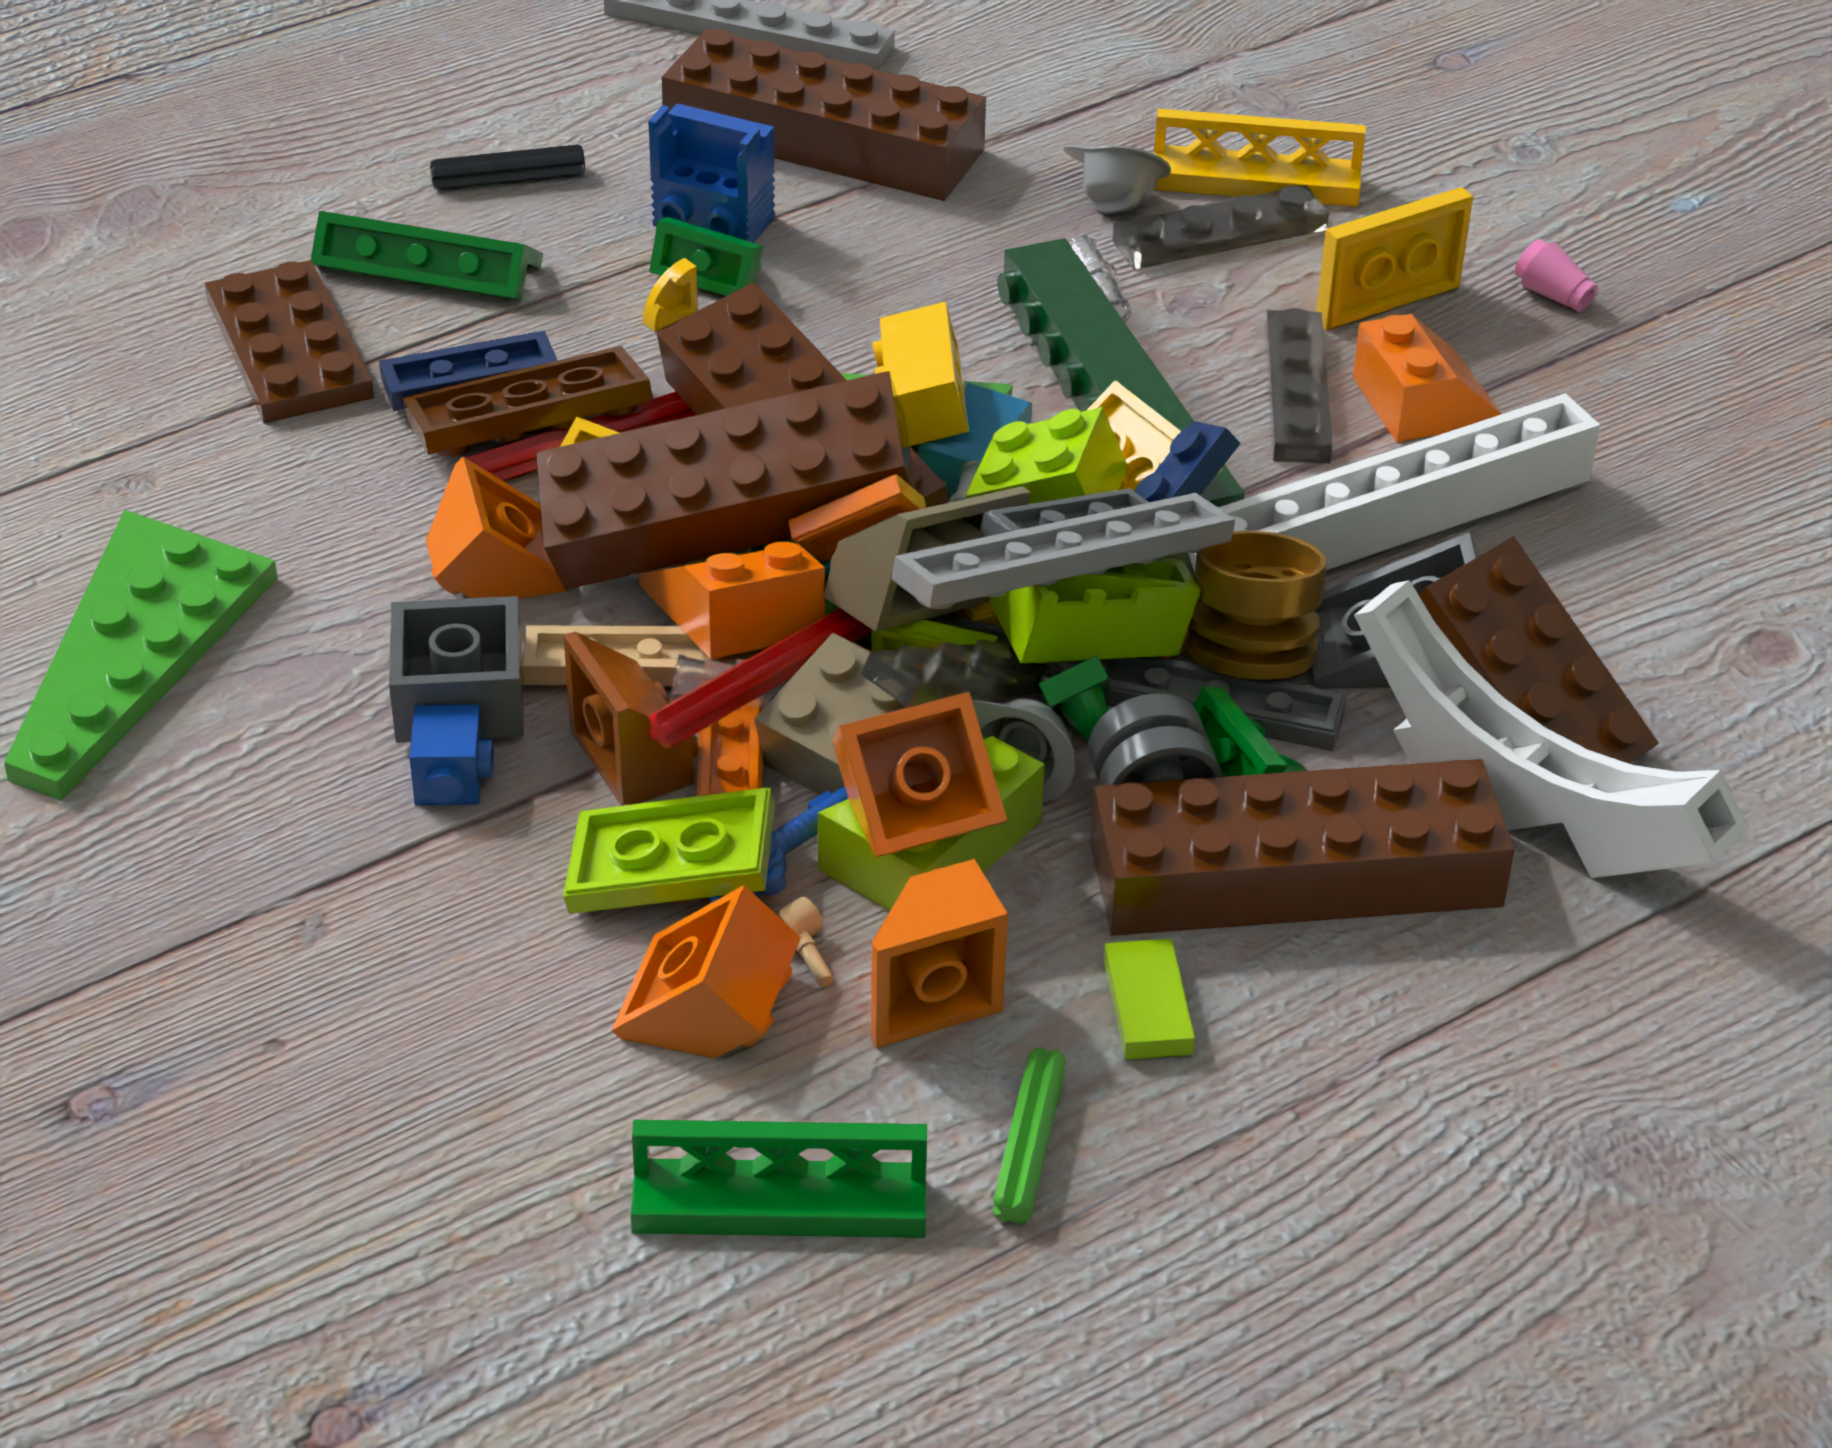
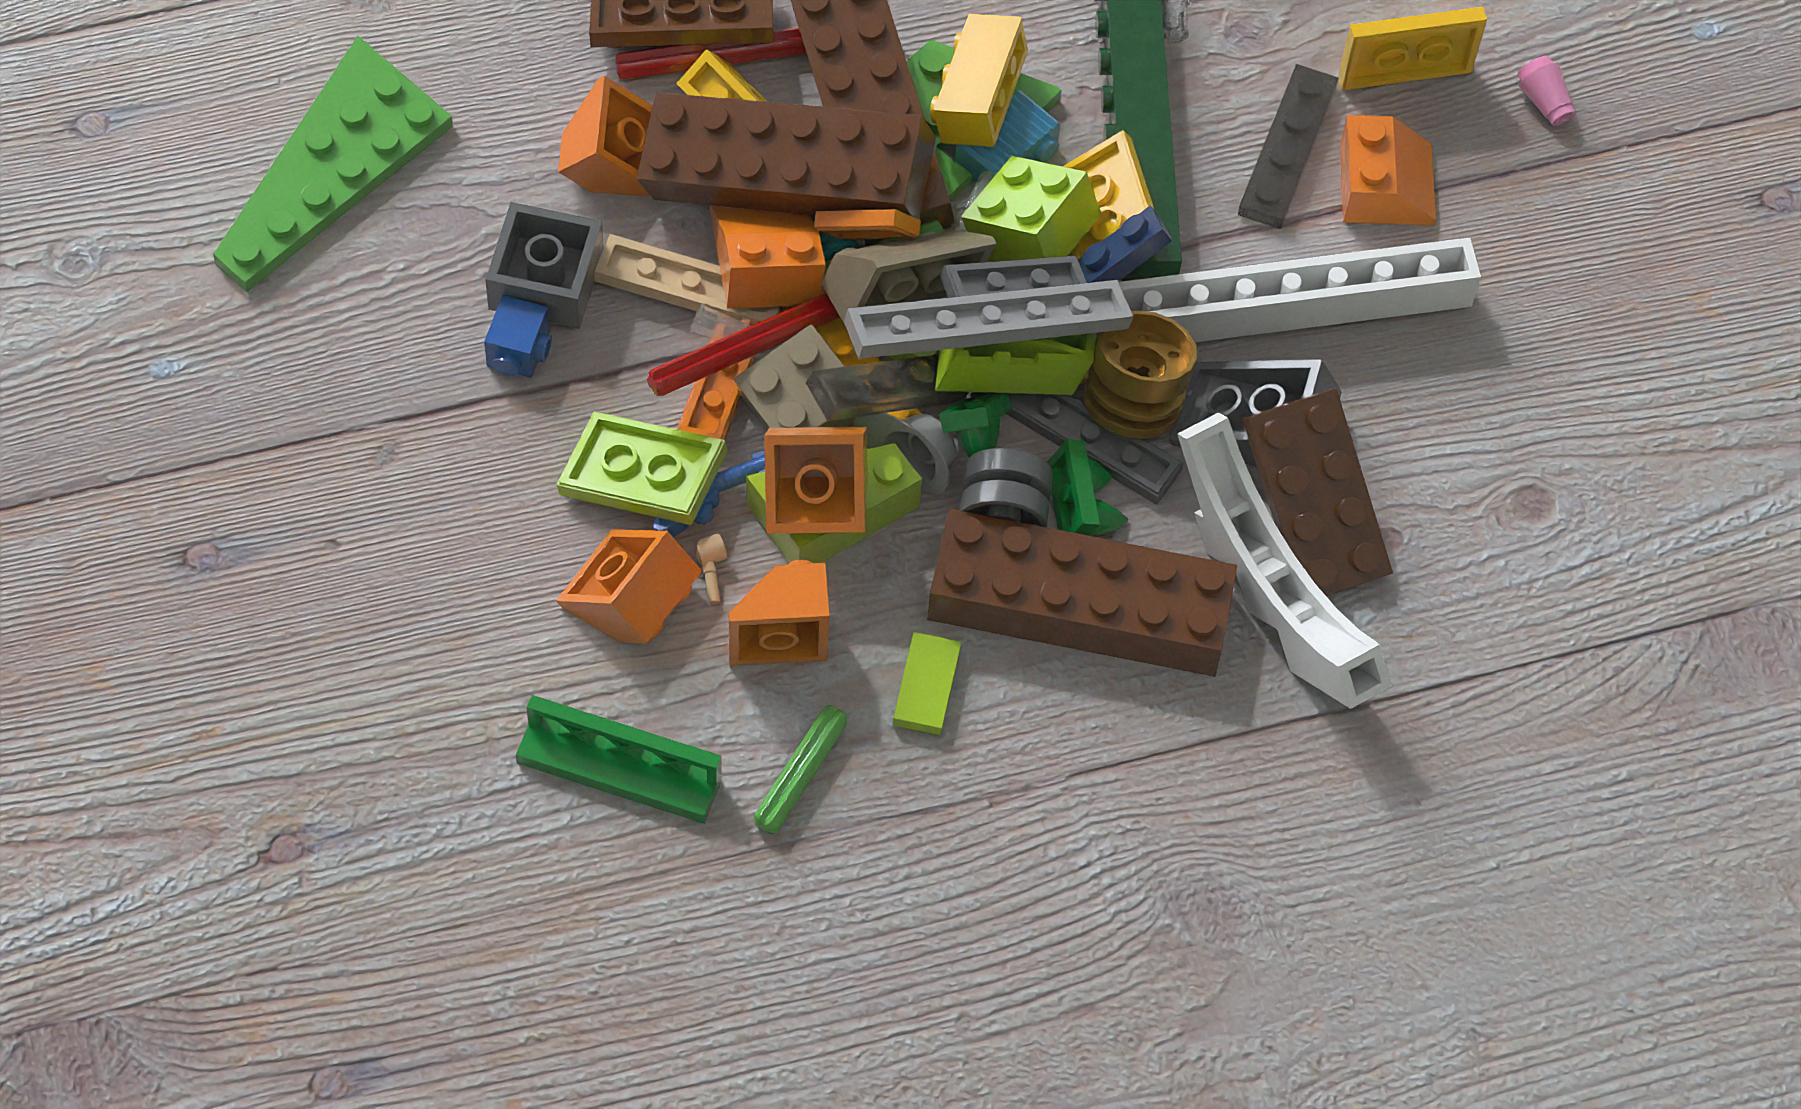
camera: 15 degrees right, 20 degrees up
dark orange slope [564,632,699,806] -> none

